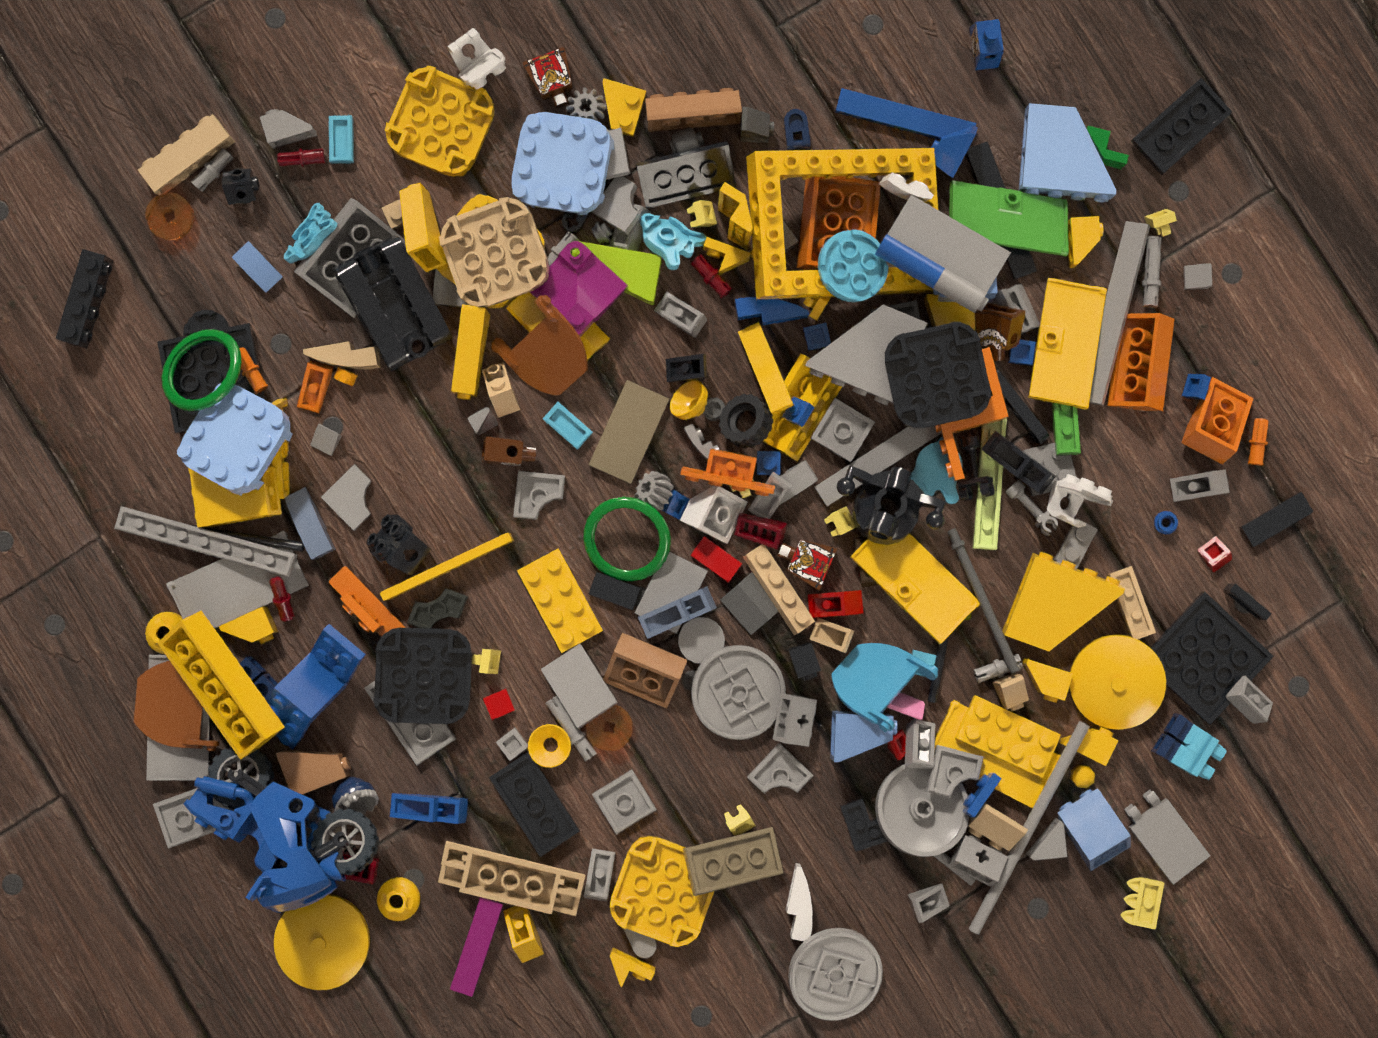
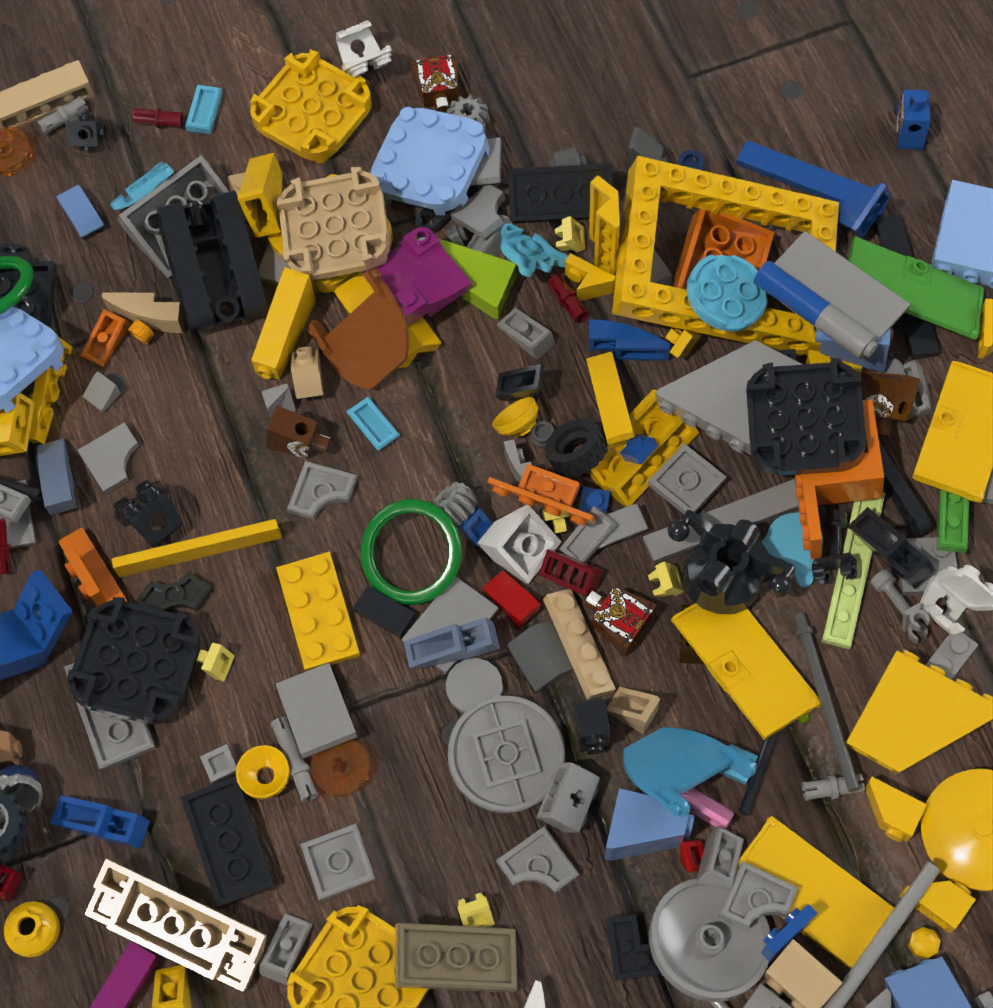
camera: 20 degrees right, 20 degrees down
orange axle [239,347,268,393] -> none
light grey slope [260,109,317,149] -> none
red slope [483,689,515,720] -> none
dark tan tile [589,380,670,484] -> none
yellow wing [603,78,646,137] -> none
medium nougat slope [603,633,687,708] -> none
medium nougat slope [646,88,742,132] -> none
blue plate [803,323,831,352] -> none
red slope [808,590,864,618] -> none
white slope [879,172,934,202] -> none
yellow plate [955,695,1061,778] -> none
tan slope [992,673,1029,711] -> none
blue plate [1008,340,1036,366] -> none

